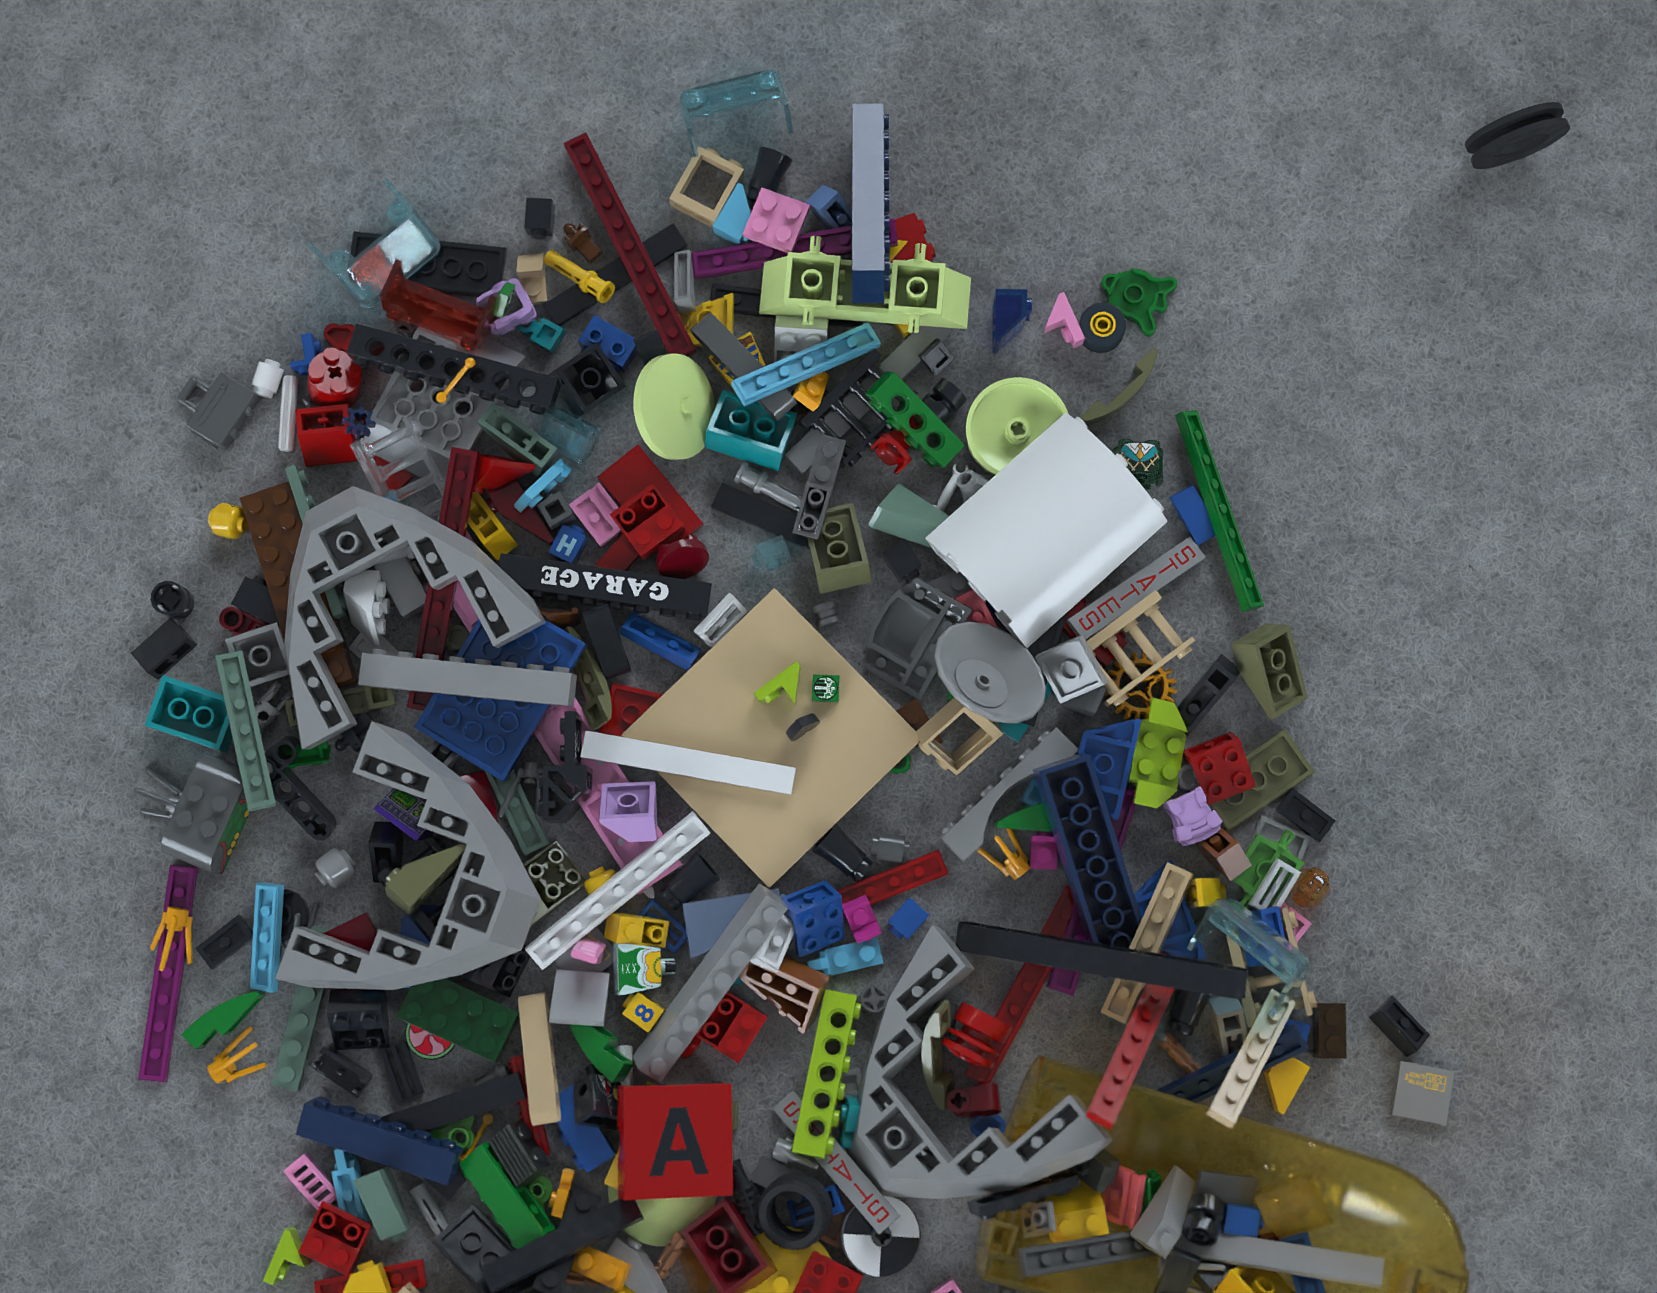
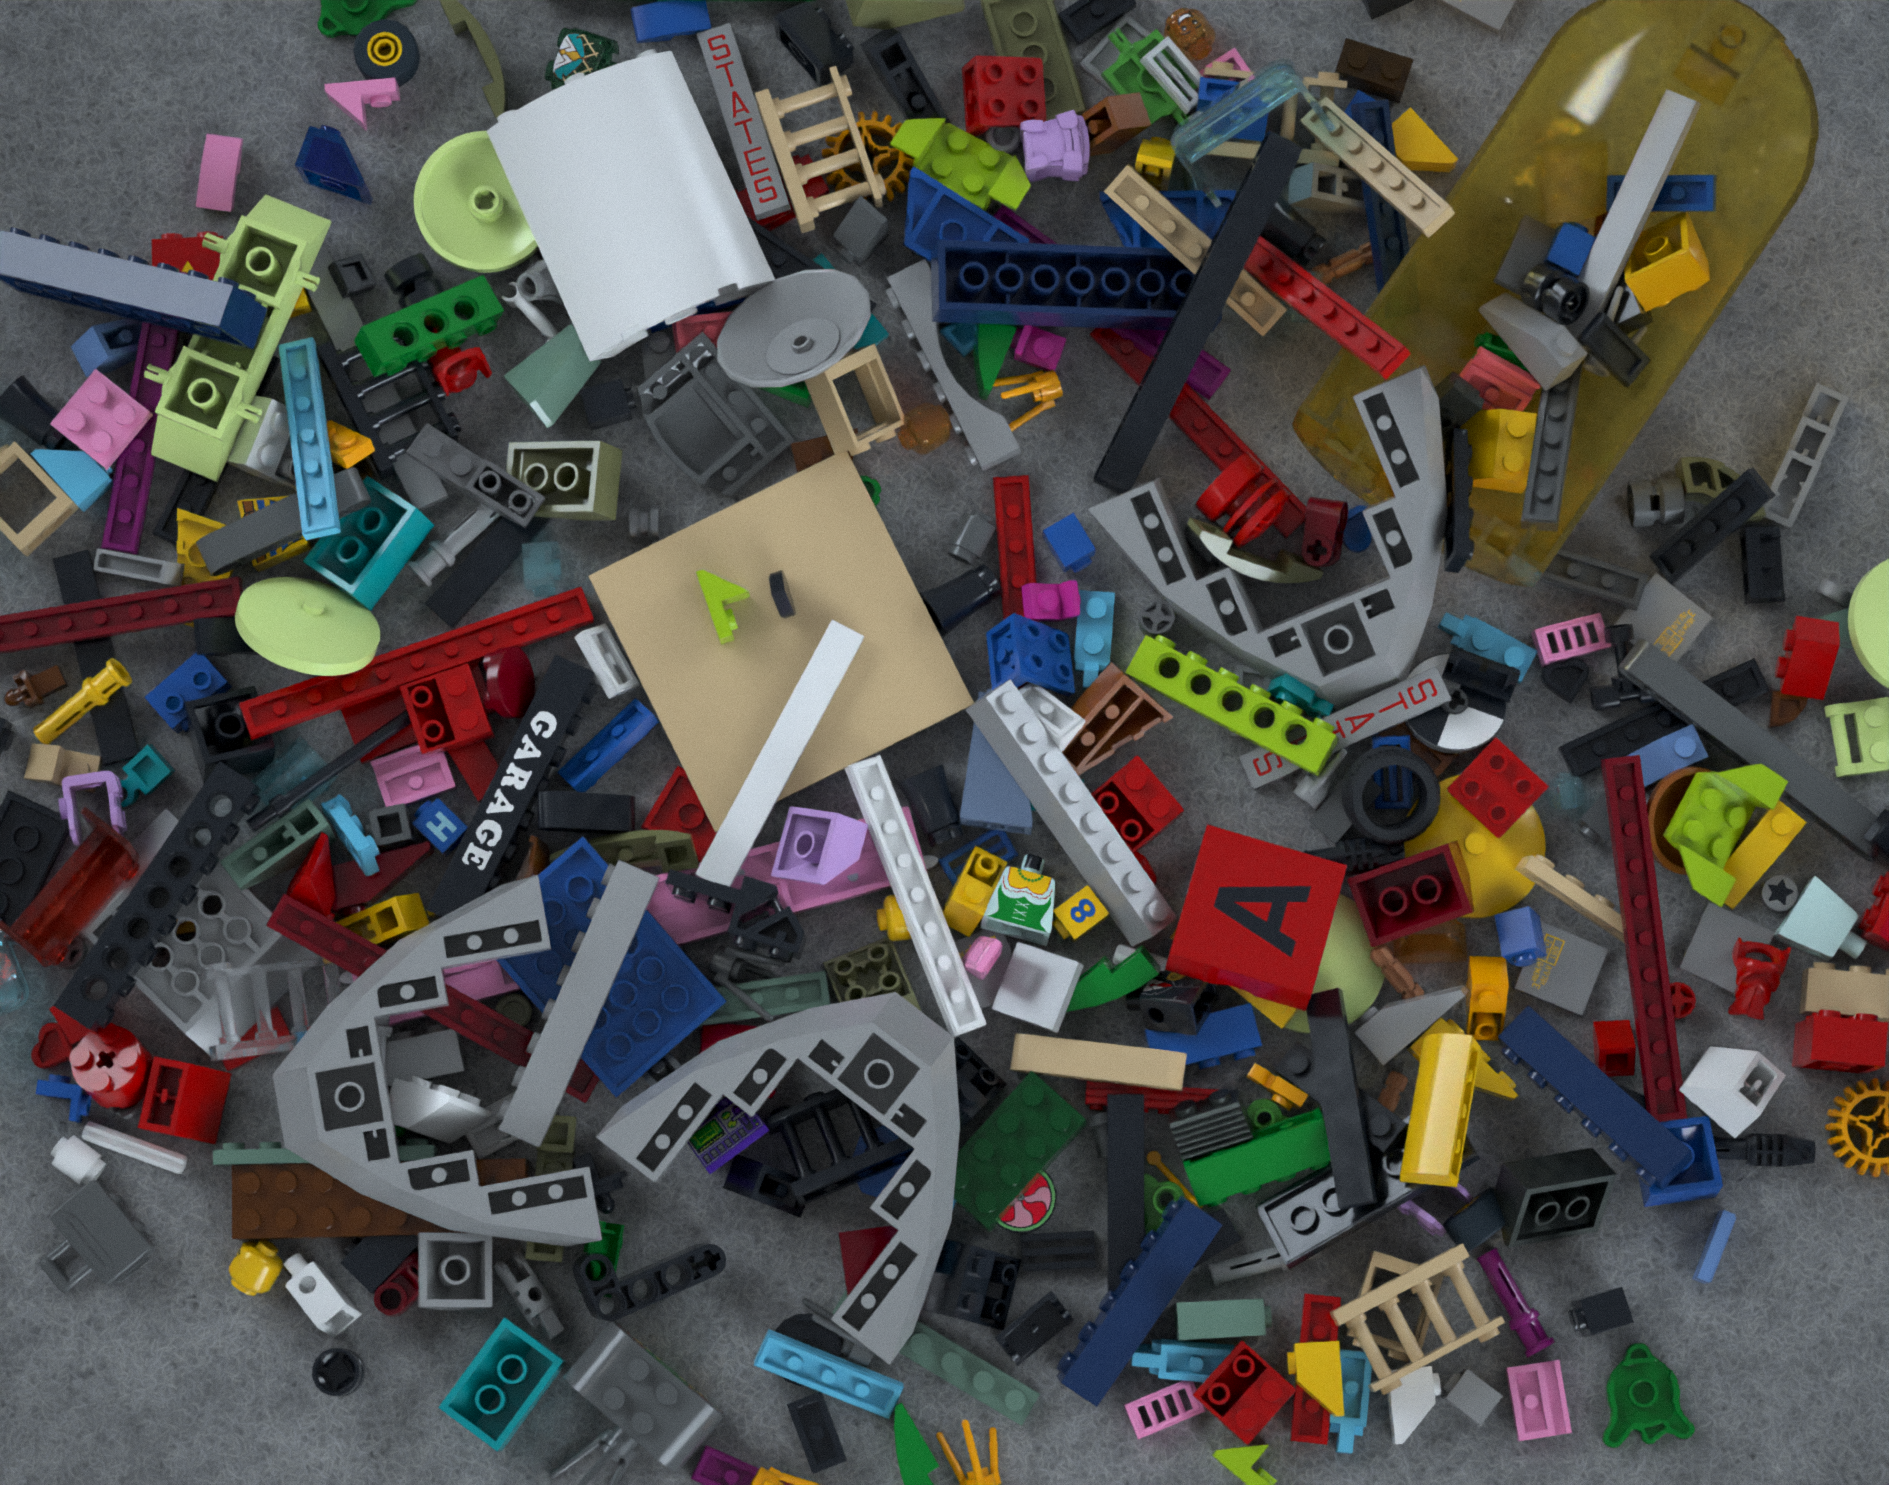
camera: 75 degrees left, 0 degrees up
black hinge [131,618,198,680] -> none
sand green plate [215,650,276,812] -> none
light grey head [314,848,356,888] -> none
dark blue gear [342,405,376,440] -> none
olive slope [386,843,466,916] -> none
light orange hinge [436,357,475,403] -> none
green tile [493,282,516,318] -> none
light orange plate [571,1246,632,1291] -> none
green tile [812,674,840,703] -> none
light grey slope [1021,1201,1056,1238] -> none
light grey tile [1035,635,1108,704] -> none
none -> bright pink slope [196,134,243,212]
none -> red plate [239,586,594,740]
none -> black bar [246,709,411,833]
none -> white torso [282,1253,362,1338]
none -> black slope [774,1,854,87]
none -> clear orange head [897,402,953,455]
none -> medium azure hinge [1437,612,1538,684]
none -> black hinge [1442,646,1521,702]

